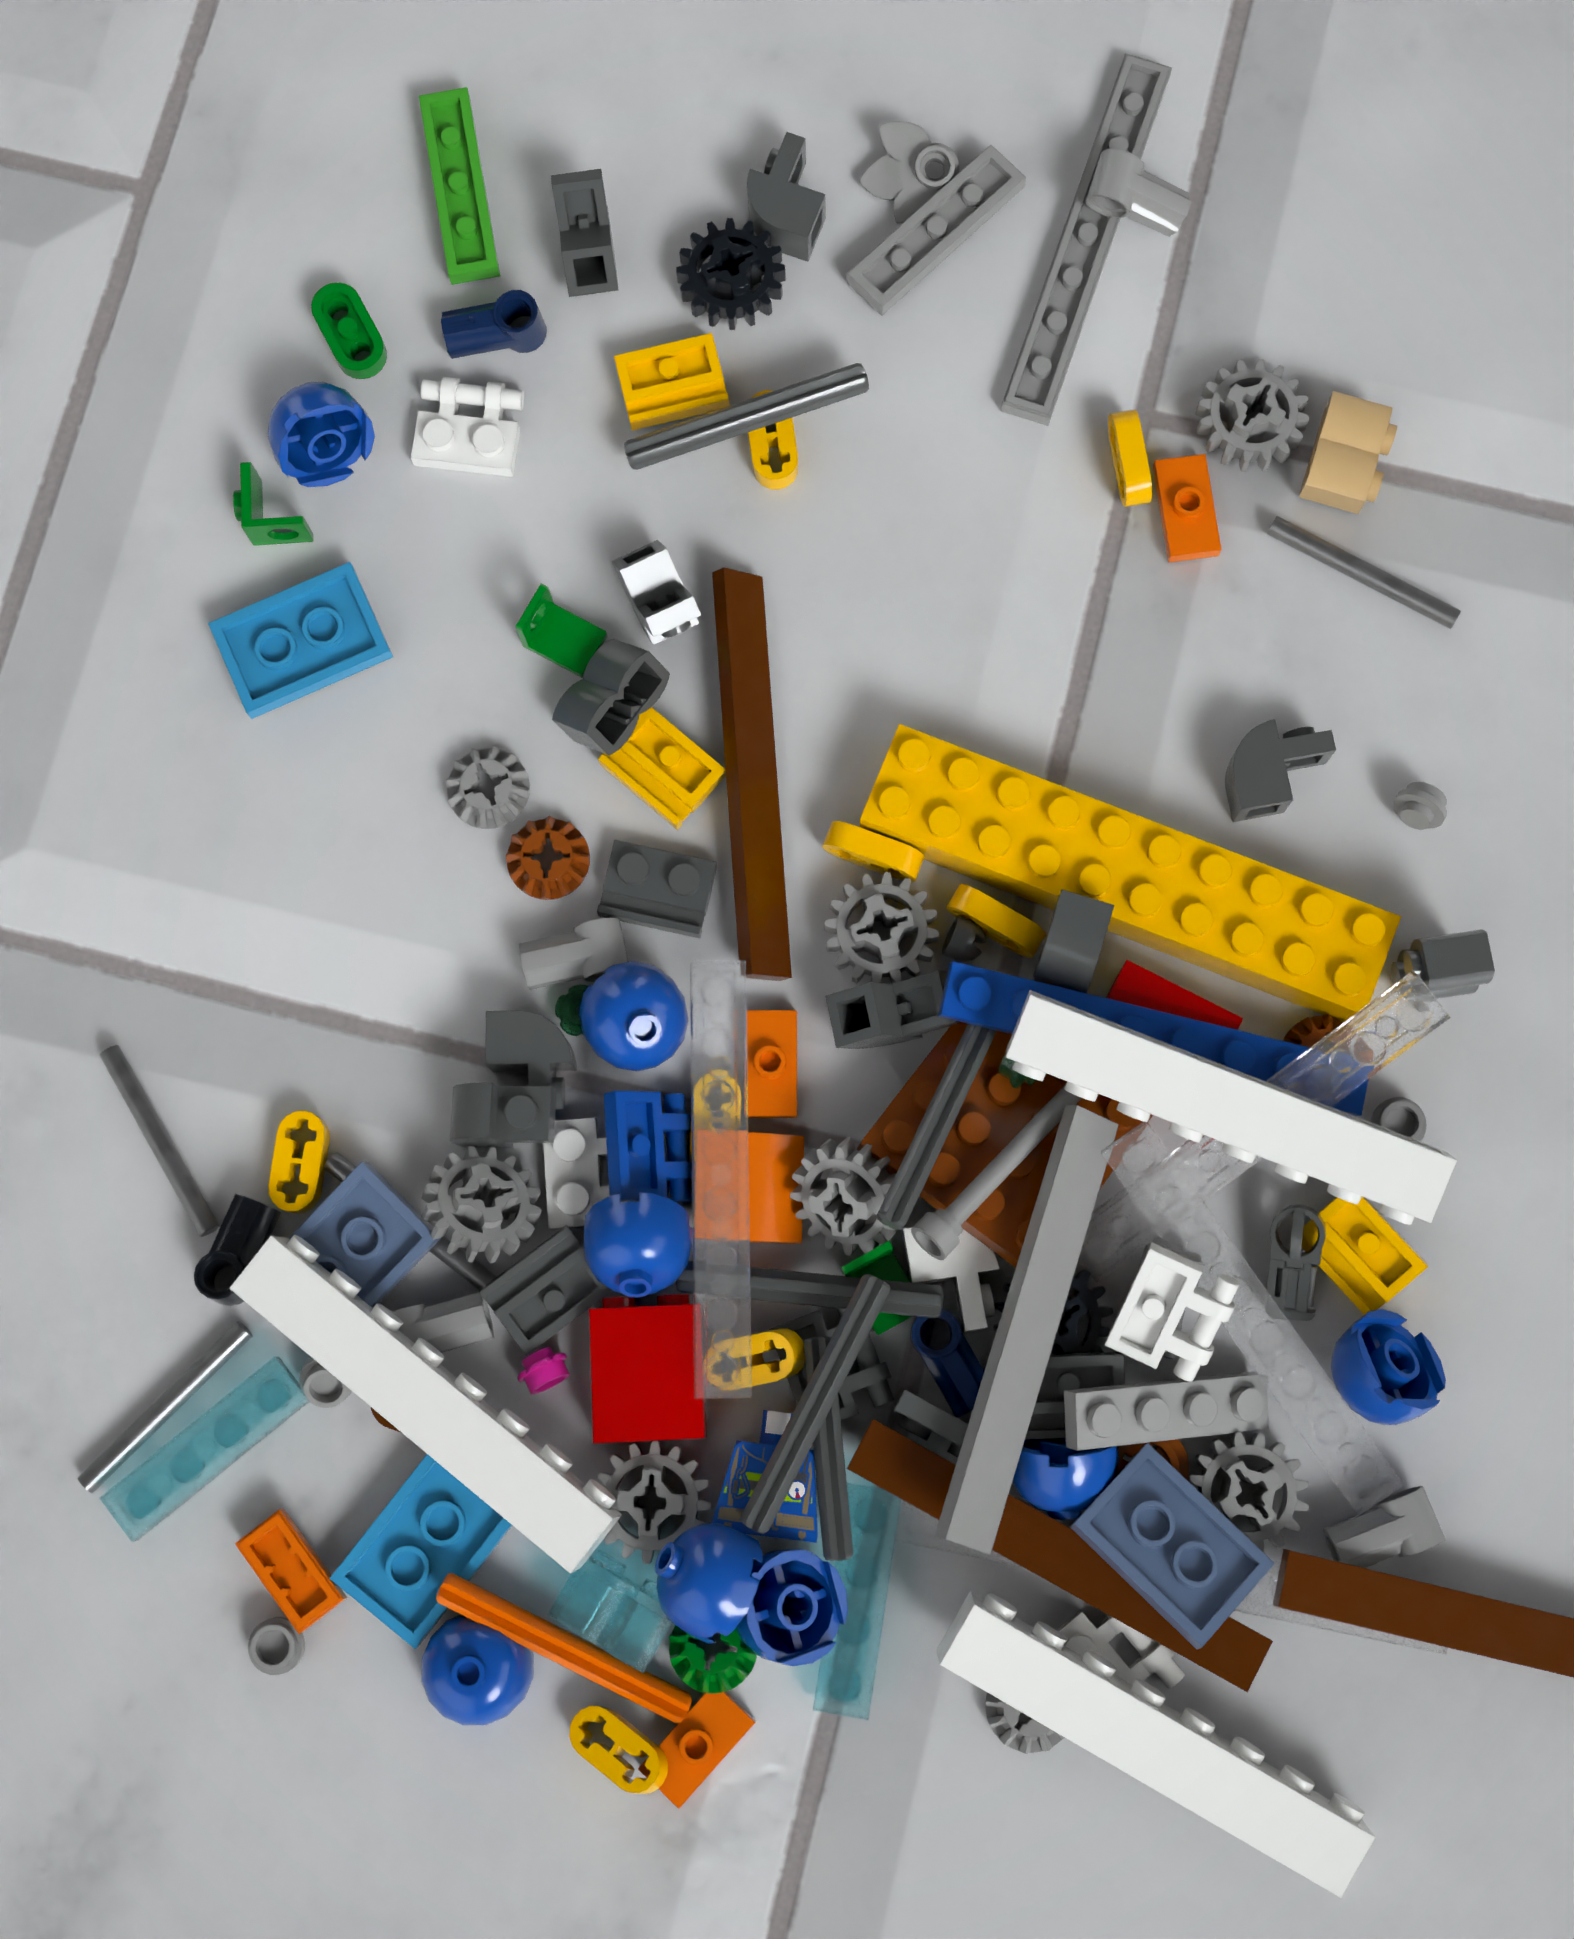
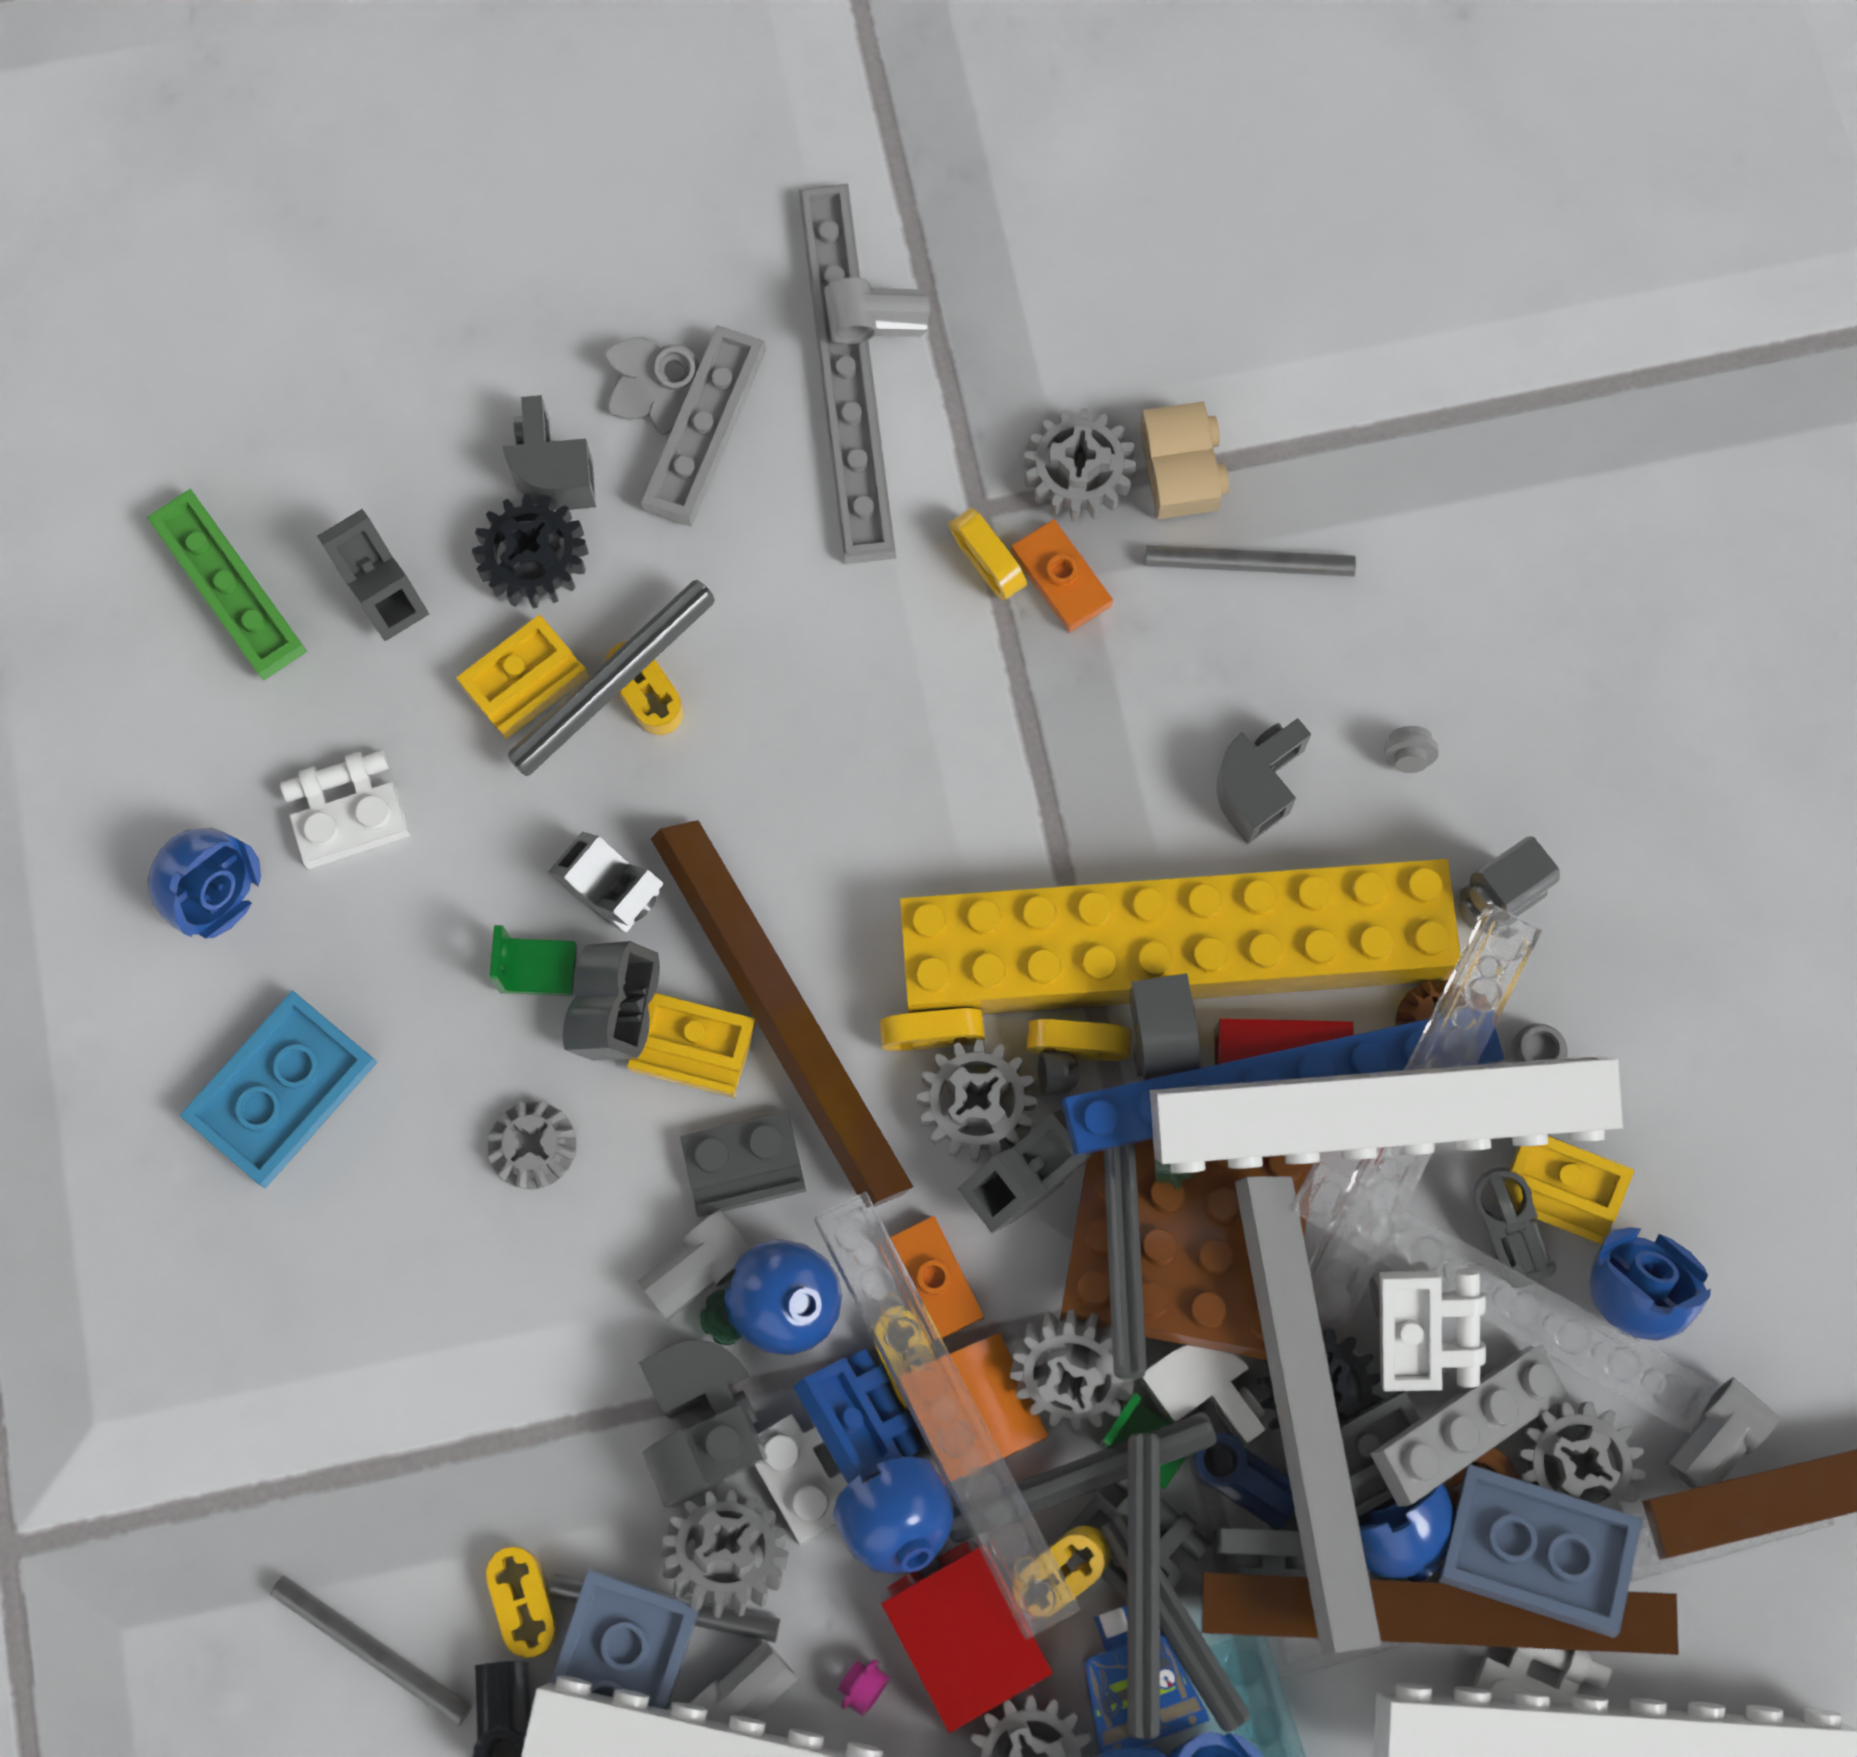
camera: 30 degrees left, 5 degrees down
green bracket [233,462,314,546] -> none
green plate [311,283,387,379] -> none
dark blue piece [441,290,547,359] -> none
dark grey plate [479,1225,613,1356] -> none
dark orange gear [505,816,590,900] -> none
light grey piece [911,1084,1082,1260] -> none

